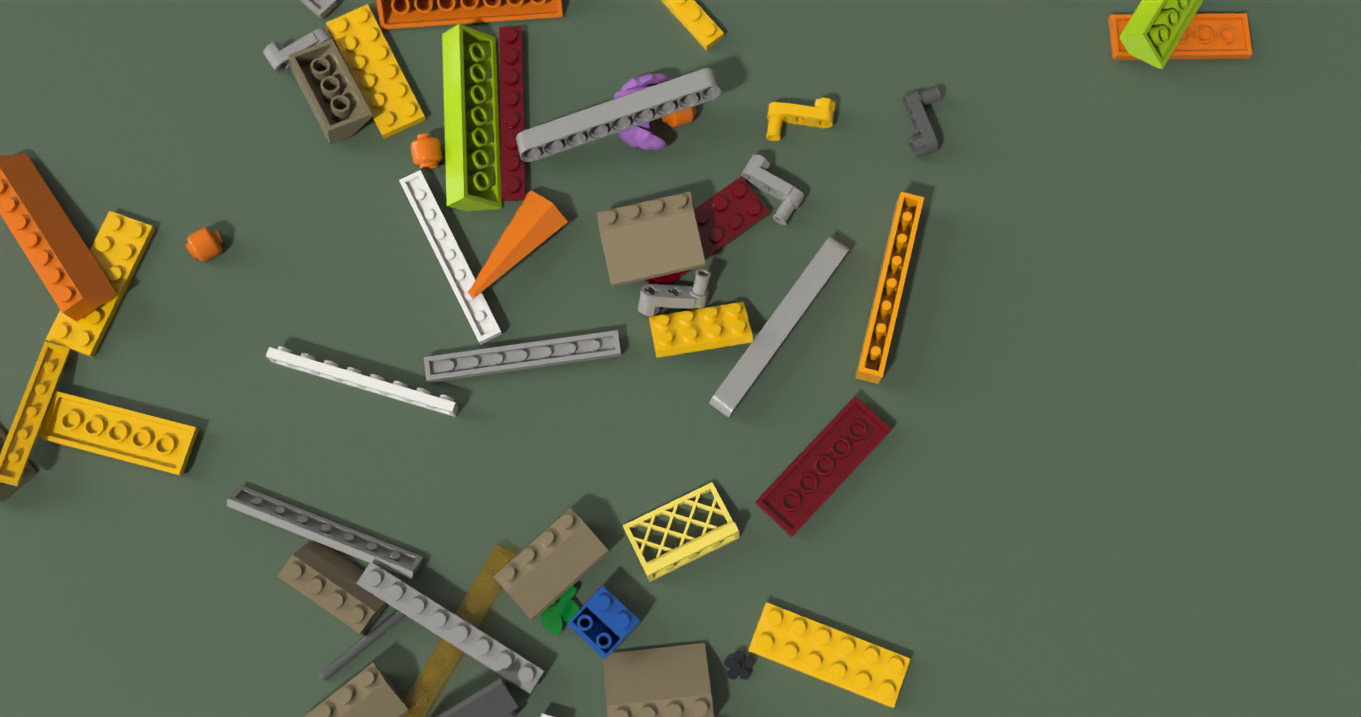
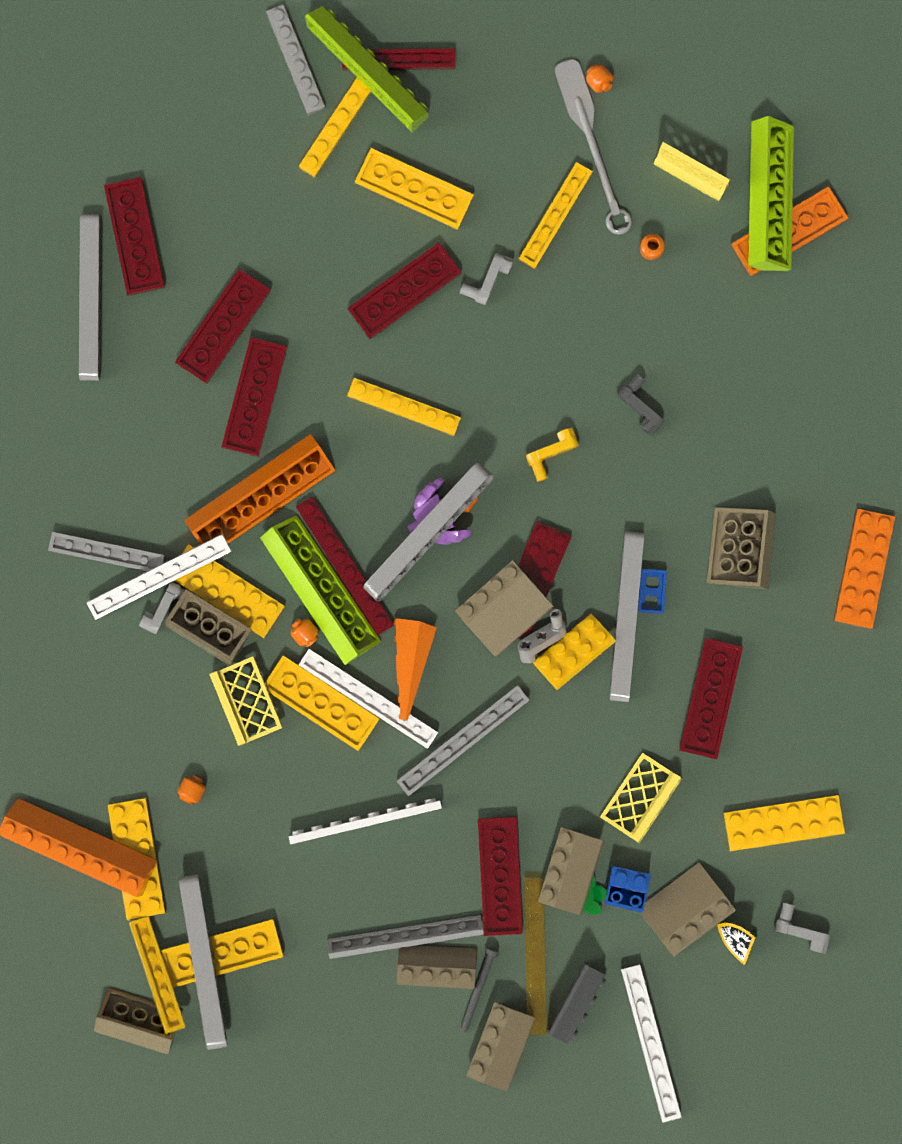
camera: 30 degrees left, 10 degrees up
light grey plate [356,562,545,694] -> none
black plant [724,650,754,680] -> none
light grey beam [741,154,805,225] -> none
light orange brick [855,192,924,384] -> none
none -> white plate [87,534,232,620]
none -> light grey beam [179,874,228,1050]
none -> light yellow fence [210,656,283,746]
none -> yellow plate [265,656,379,751]
none -> dark red plate [478,817,523,936]
none -> blue piece [638,569,667,614]
none -> dark tan slope [707,507,777,590]
none -> orange plate [834,509,895,629]

